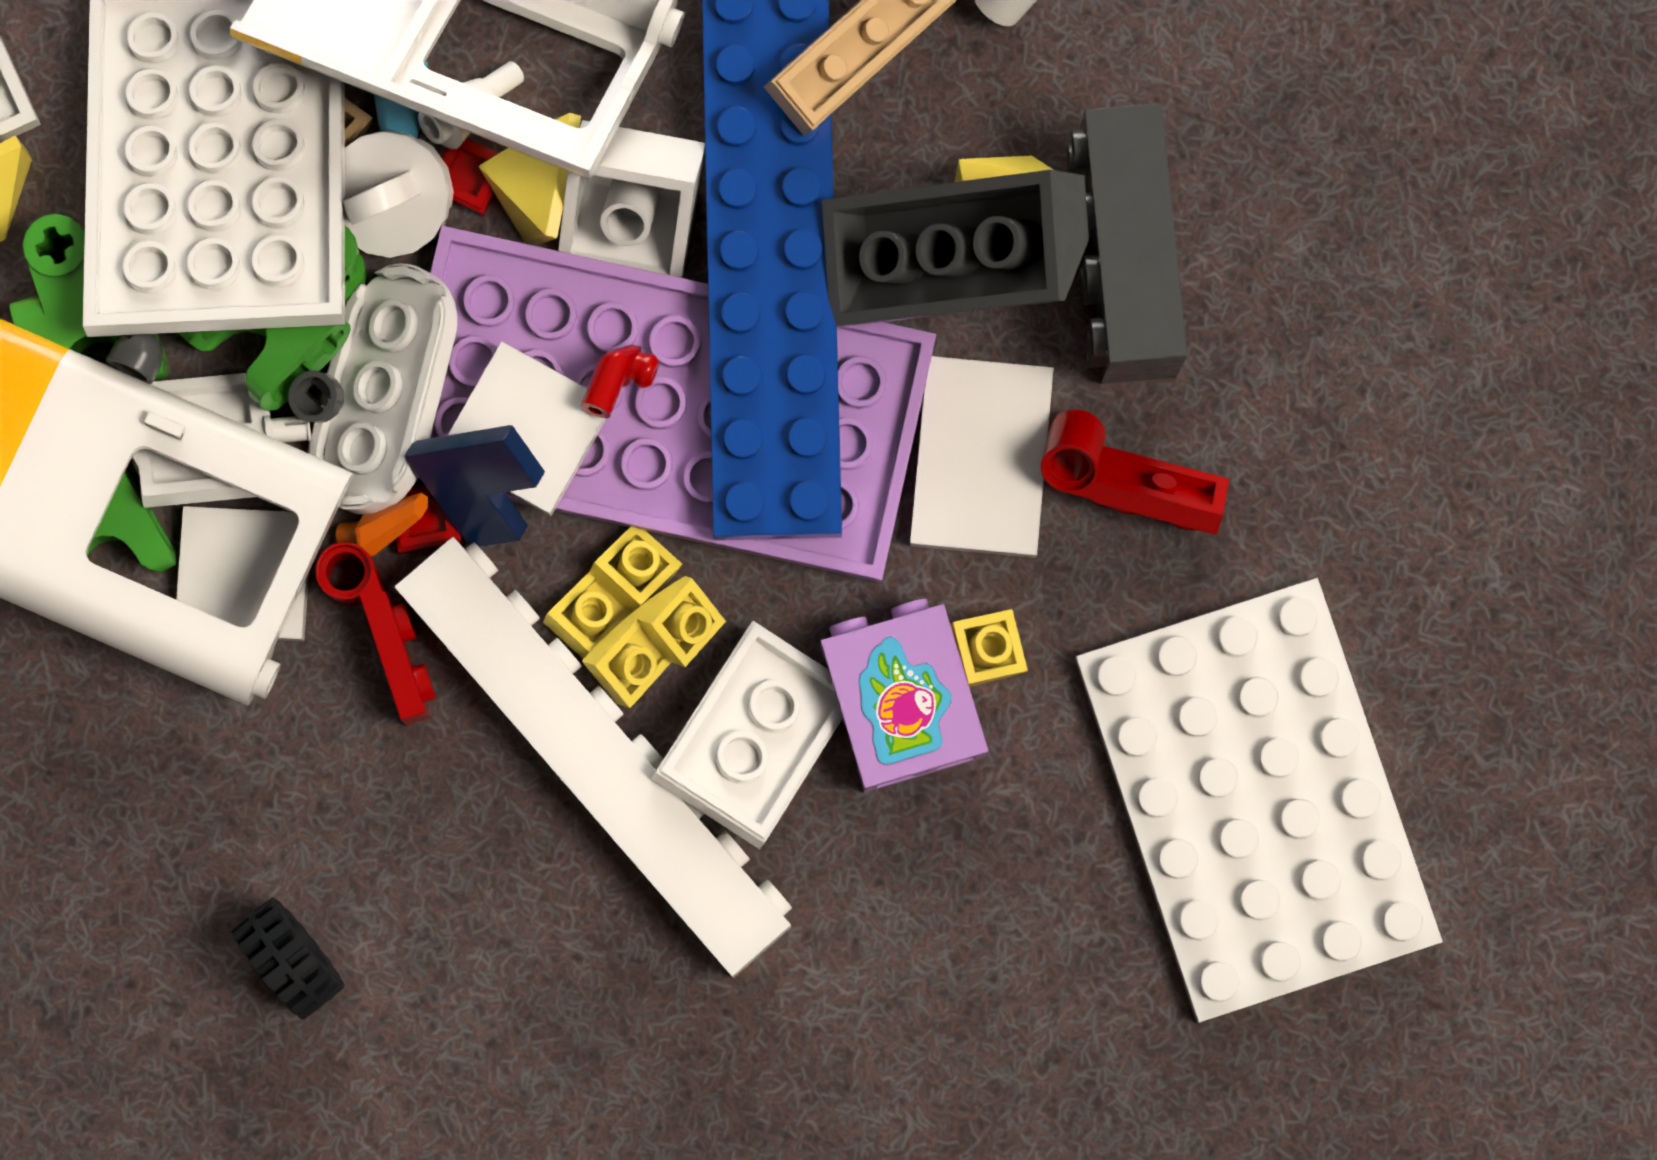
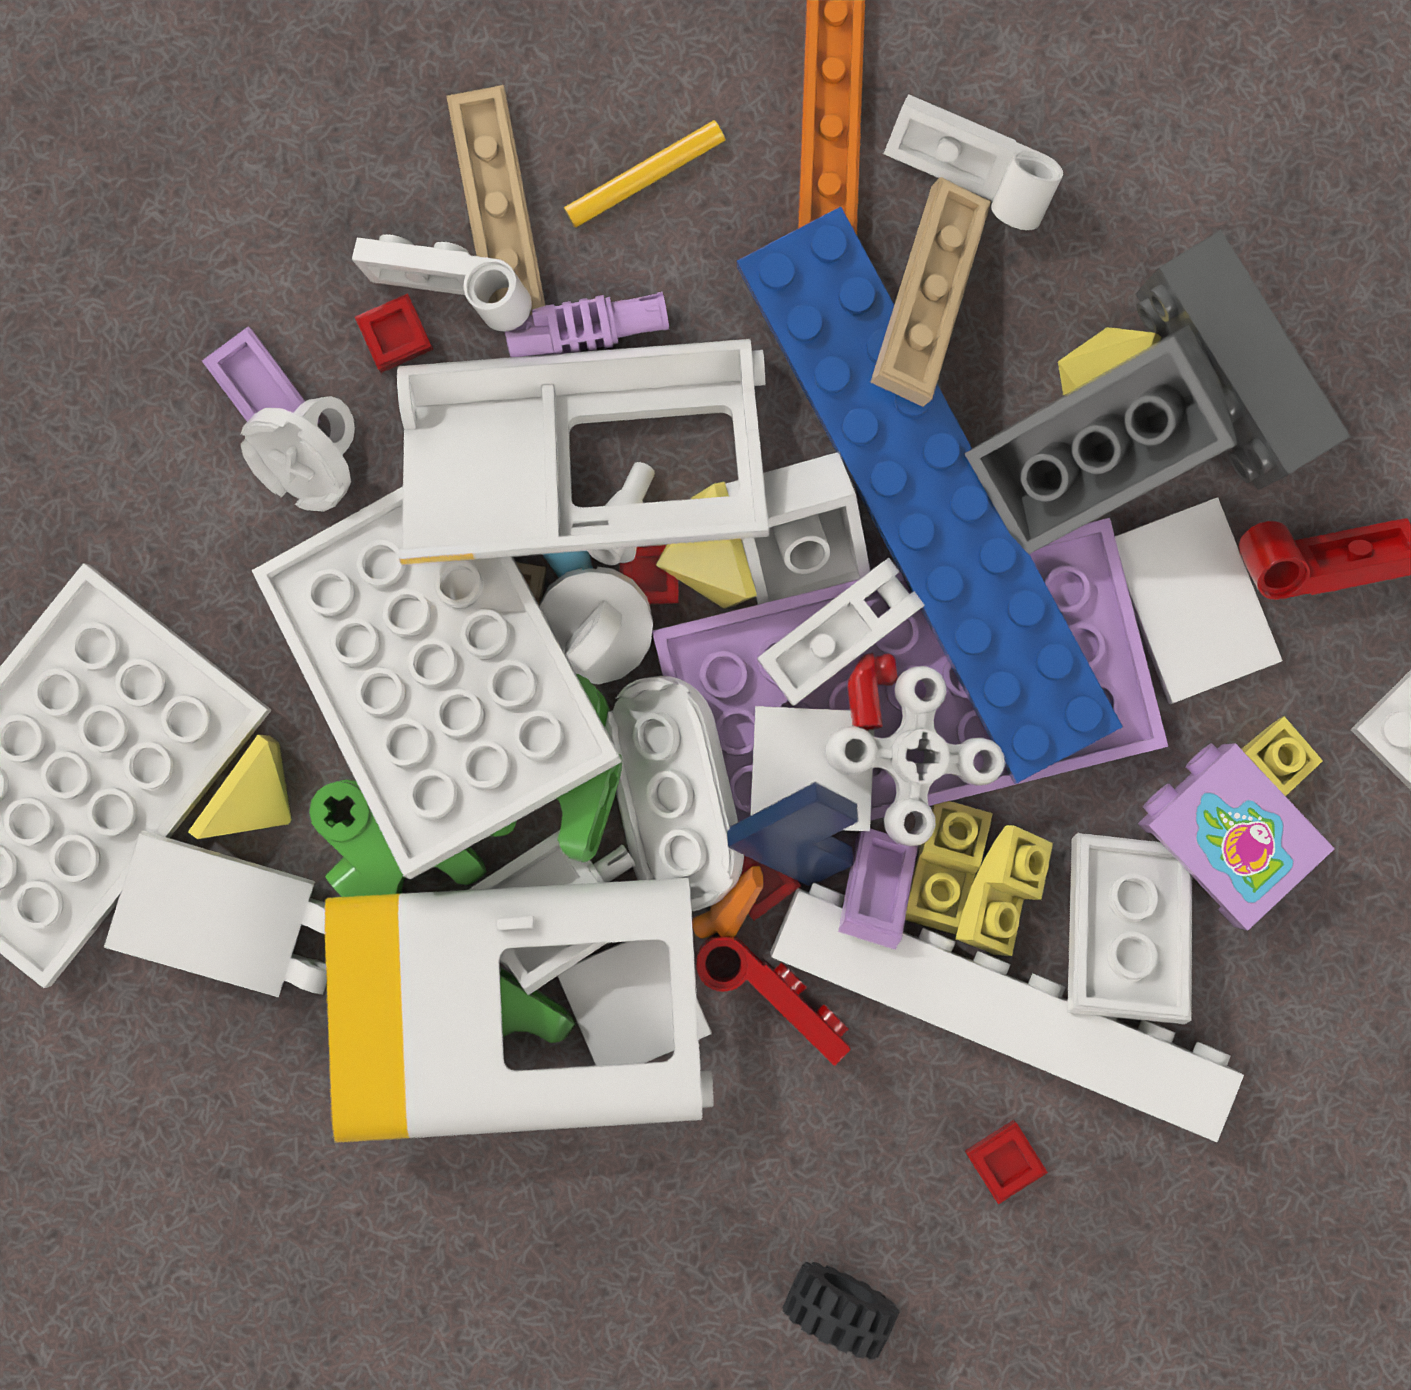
camera: 20 degrees left, 5 degrees up
dark grey hinge [106,334,163,384] -> none
dark grey hinge [288,371,344,423] -> none
none -> white plate [757,558,925,706]
none -> white gear [825,666,1005,846]
none -> lavender tile [838,829,918,949]
none -> red tile [965,1120,1048,1204]

